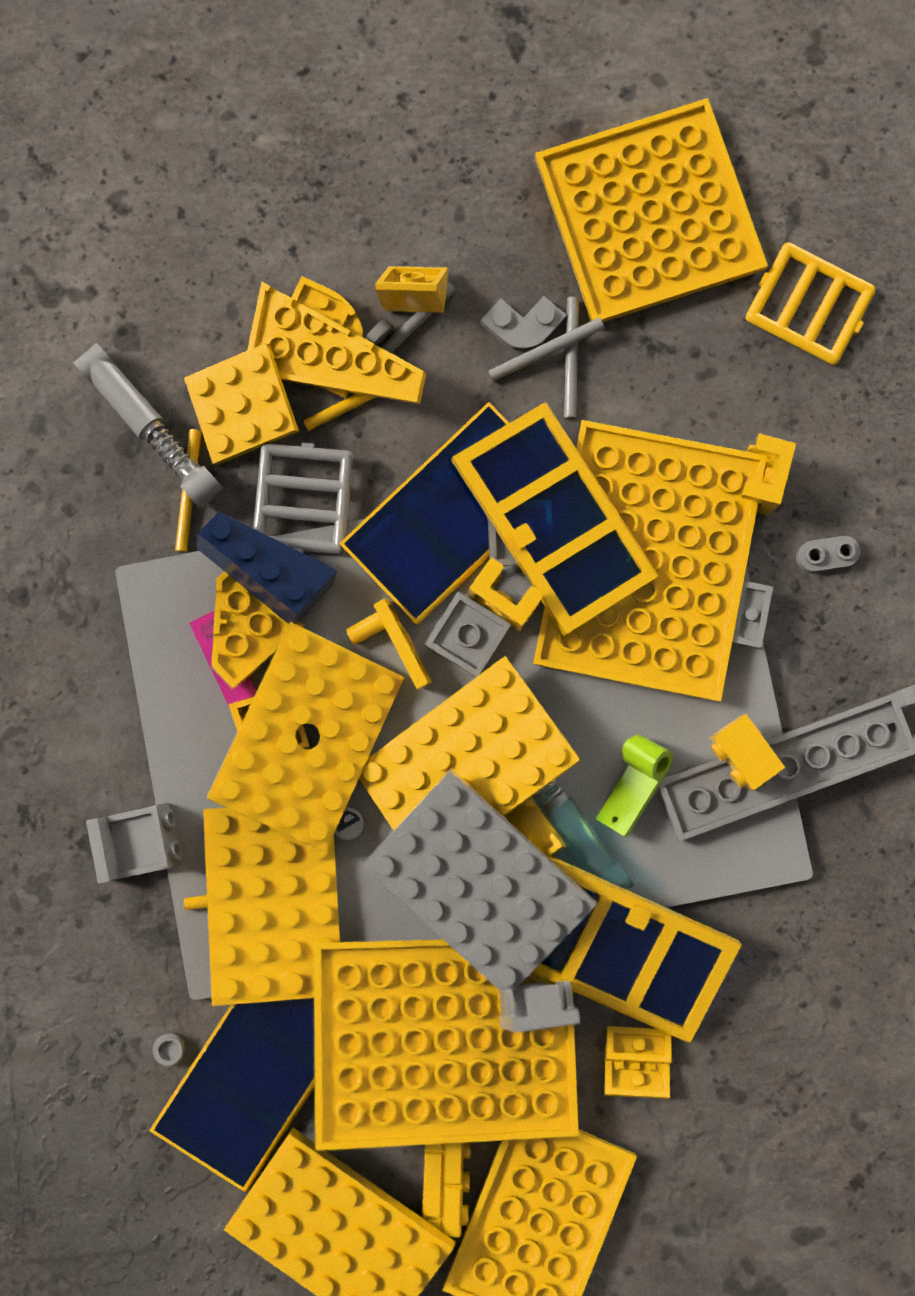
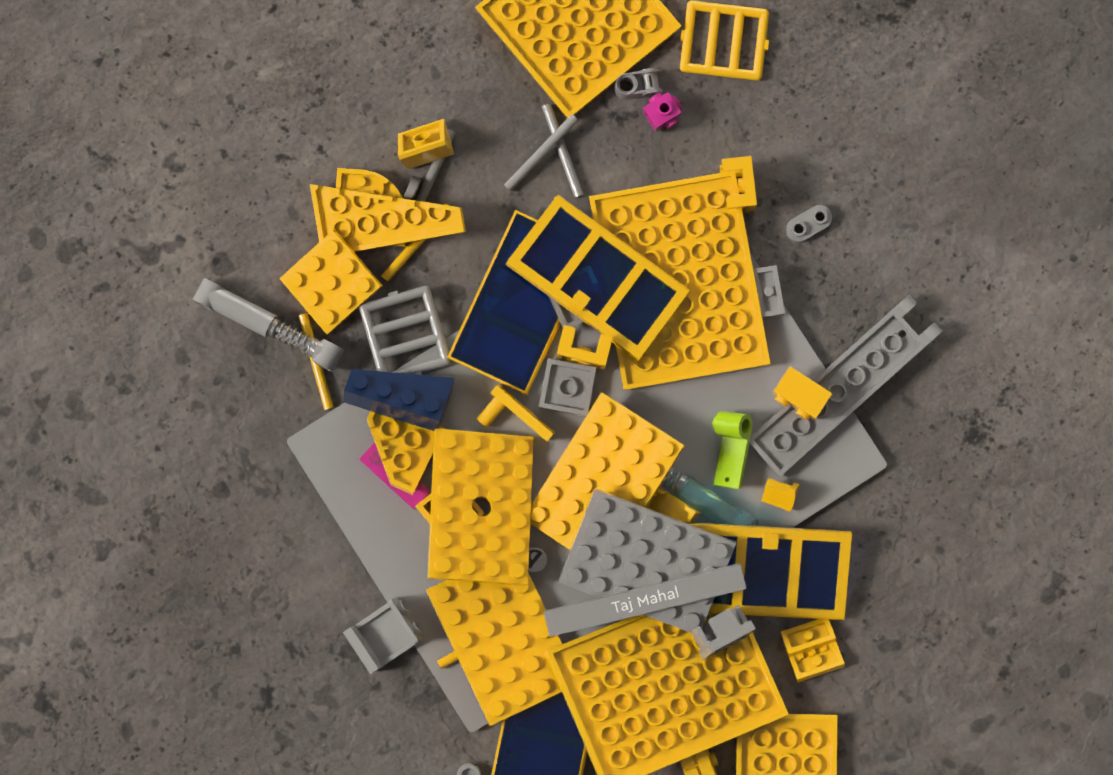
camera: 25 degrees left, 0 degrees up
light grey plate [480,296,567,349] -> none
none -> light grey tile [544,563,746,637]
none -> light grey piece [614,68,663,100]
none -> dark pink brick [643,92,682,132]
none -> yellow tile [761,478,801,512]

